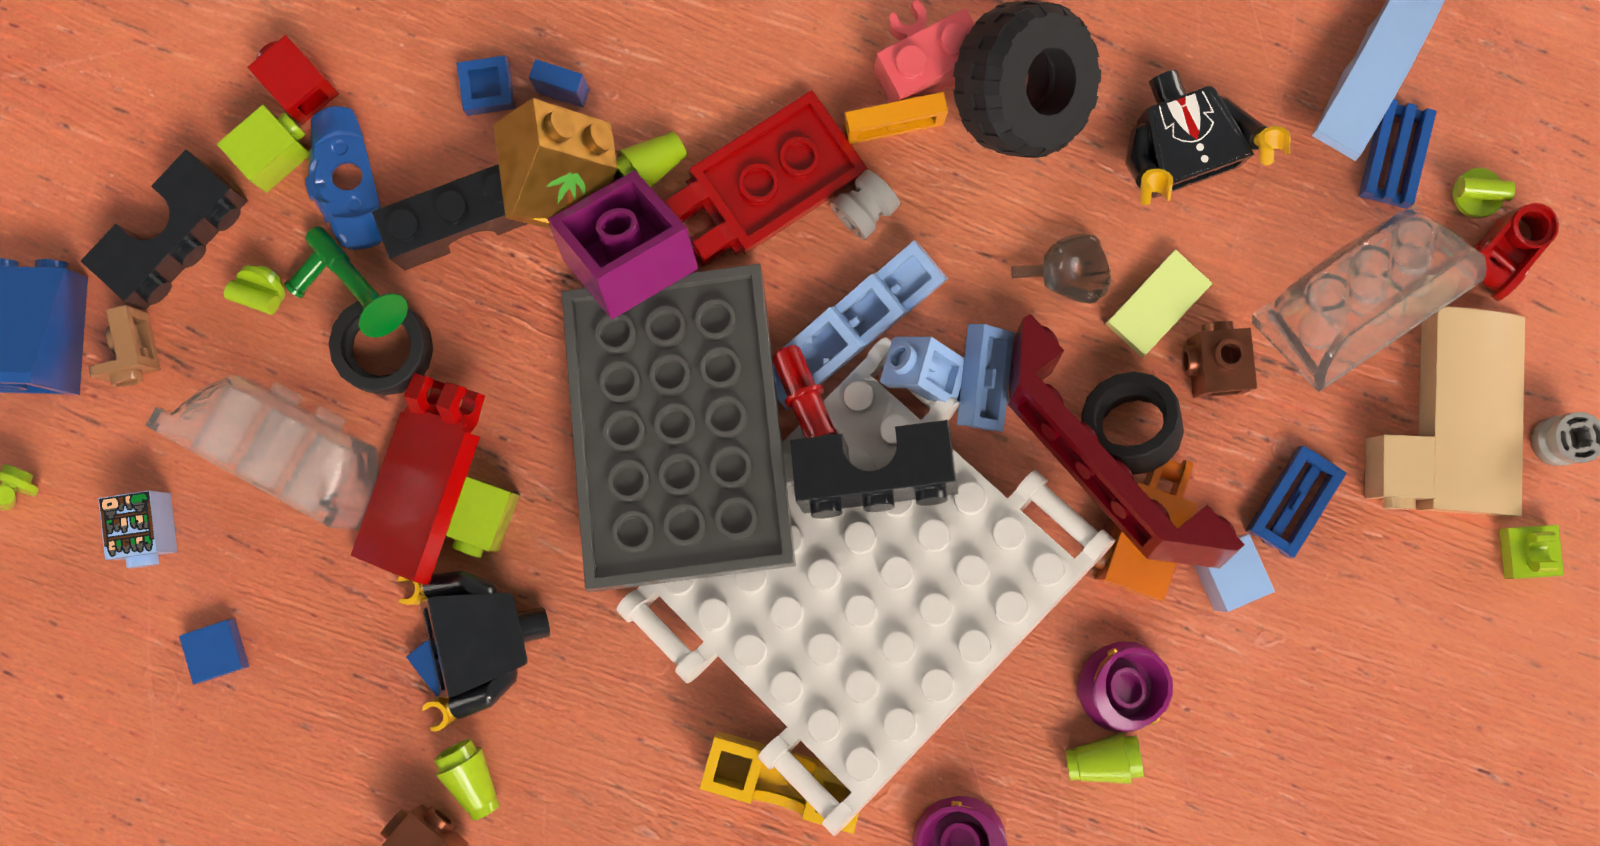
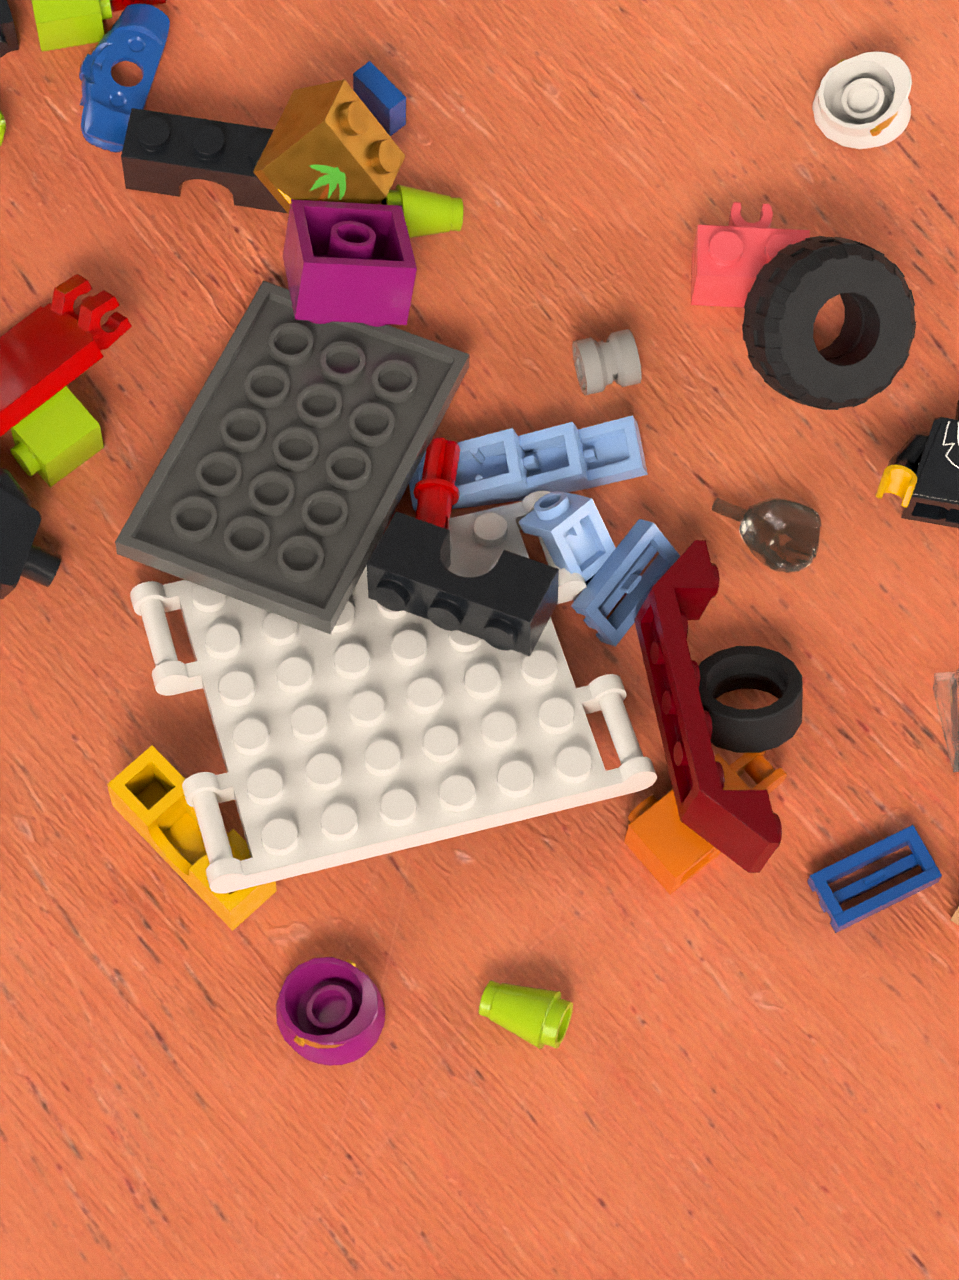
camera: 25 degrees right, 15 degrees down
green piece [284,226,408,338] -> none
black tyre [328,301,433,396] -> none
blue tile [457,55,516,116] -> none
red tile [664,90,869,267] -> none
light orange tile [844,92,948,145] -> none
magenta piece [1077,642,1173,733] -> none
yellowish green tile [1105,250,1213,358] -> none
copper brick [1182,321,1257,398] -> none
light blue brick [1194,534,1275,612] -> none

